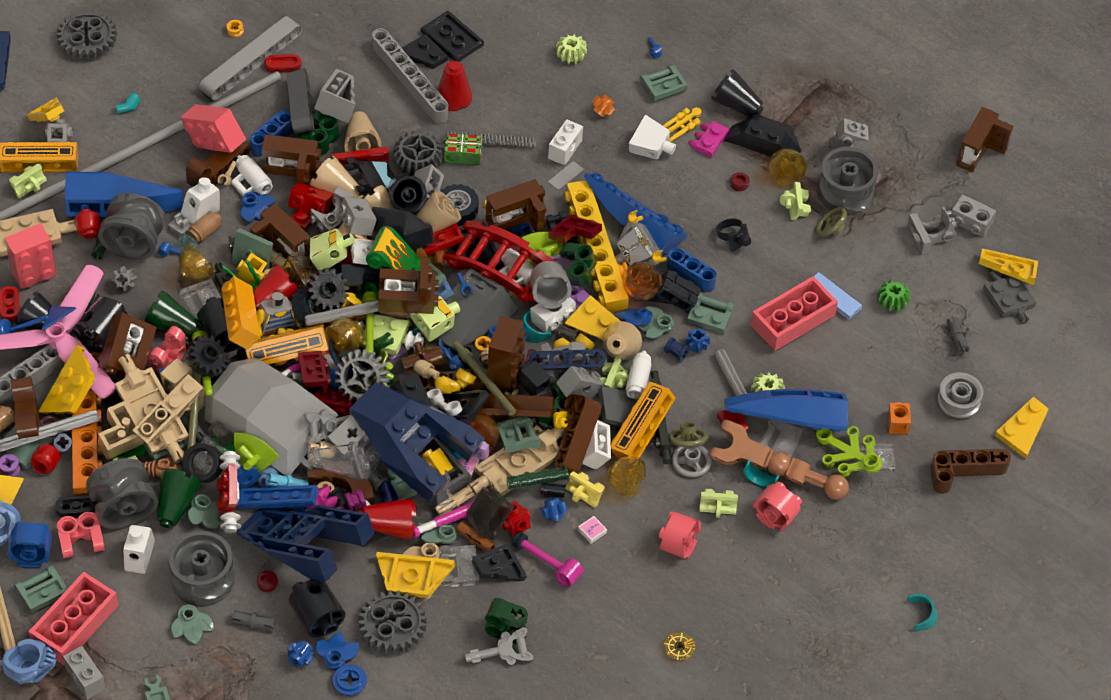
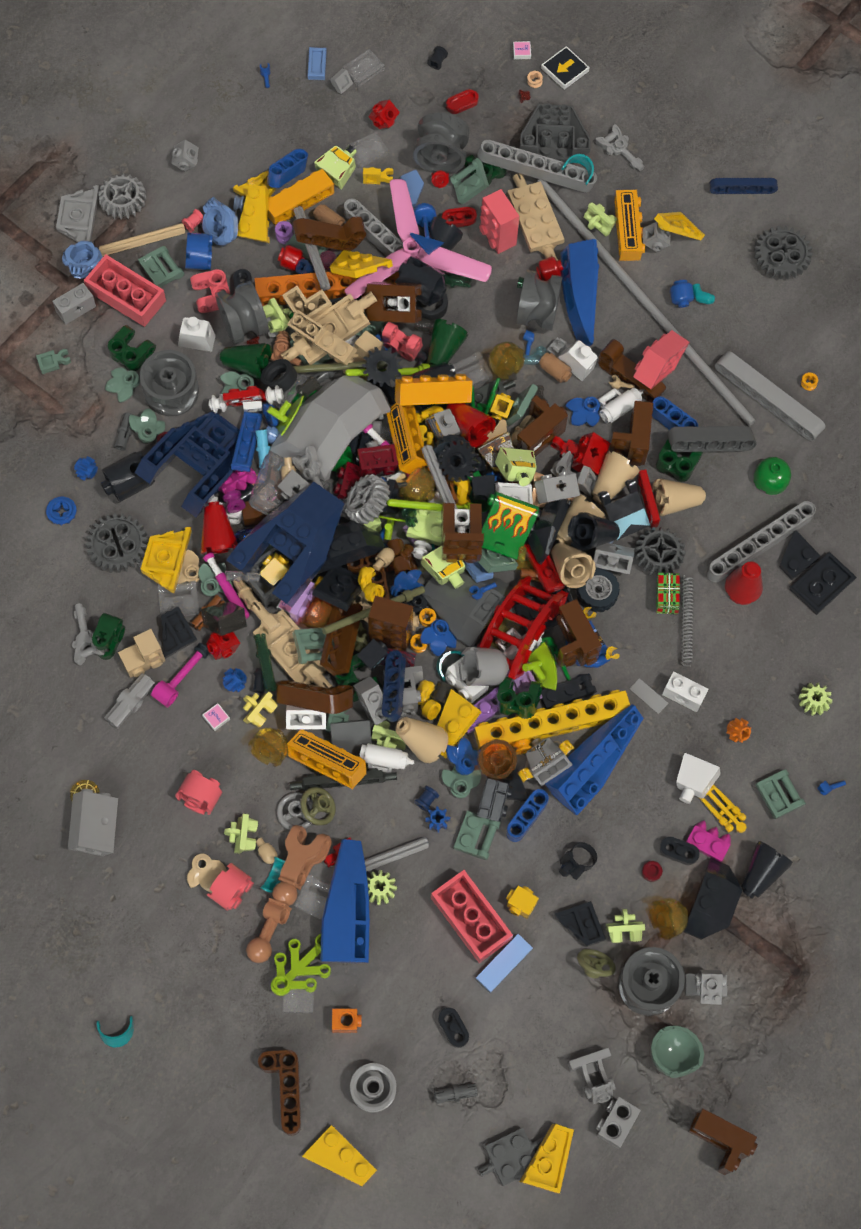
camera: 90 degrees right, 15 degrees up
light grey gear [111,266,137,291] -> none
red tile [264,54,302,73] -> none
light grey wedge [314,69,356,123] -> none
blue plate [316,632,359,669] -> none
white bar [427,389,462,417] -> none
dark red plate [548,215,602,243] -> none
yellow arm [553,410,570,430] -> none
bright green gear [877,279,911,312] -> none
none -> light grey piece [68,789,118,856]
none -> light grey piece [104,673,155,729]
none -> dark green piece [108,325,156,371]
none -> tan brick [118,629,165,678]
none -> sand green plate [129,408,165,443]
none -> tan plate [187,854,227,893]
none -> tan cylinder [256,838,277,864]
none -> black plate [438,1007,469,1048]
none -> yellow brick [506,885,539,919]
none -> black wing [554,901,606,947]
none -> sand green cylinder [651,1026,704,1078]
none -> black plate [660,837,700,865]
none -> blue head [670,280,694,308]
none -> green cylinder [753,457,791,495]

